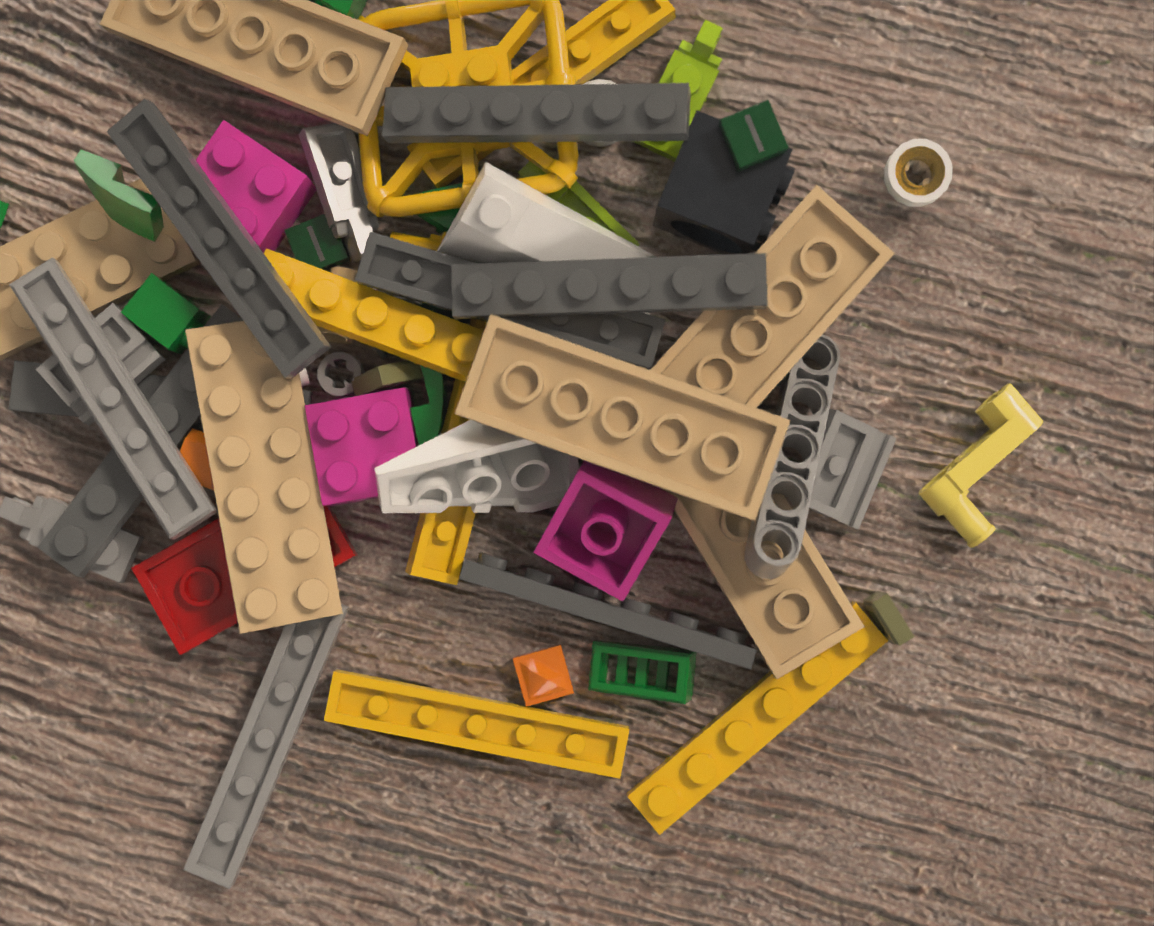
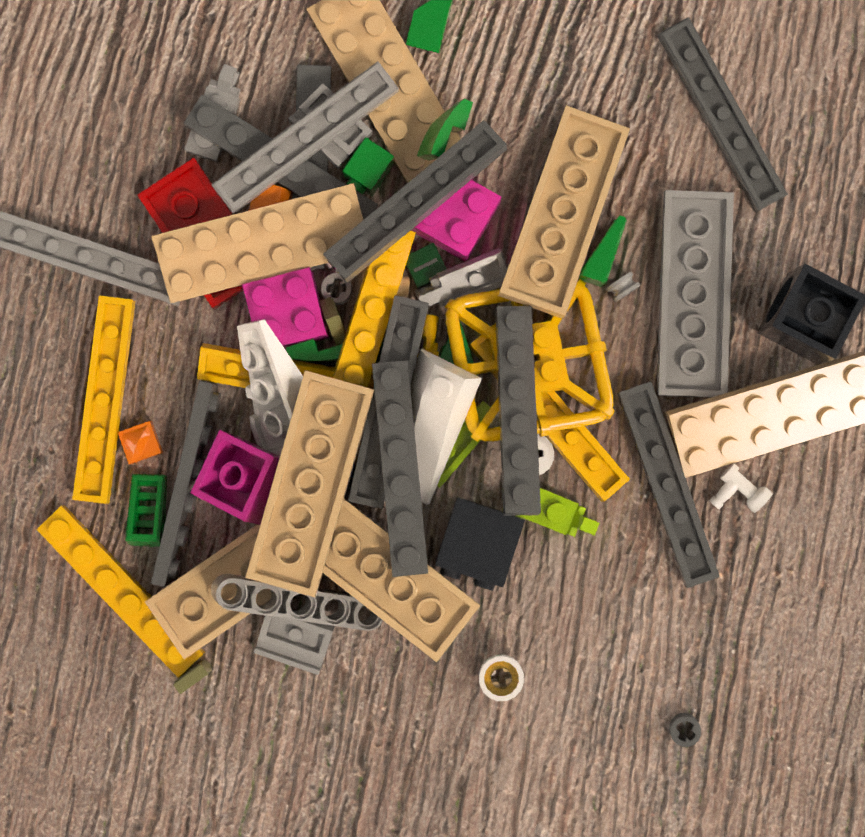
camera: 90 degrees right, 0 degrees up
dark green tile [718,99,789,172] -> none
light yellow beam [918,383,1043,548] -> none

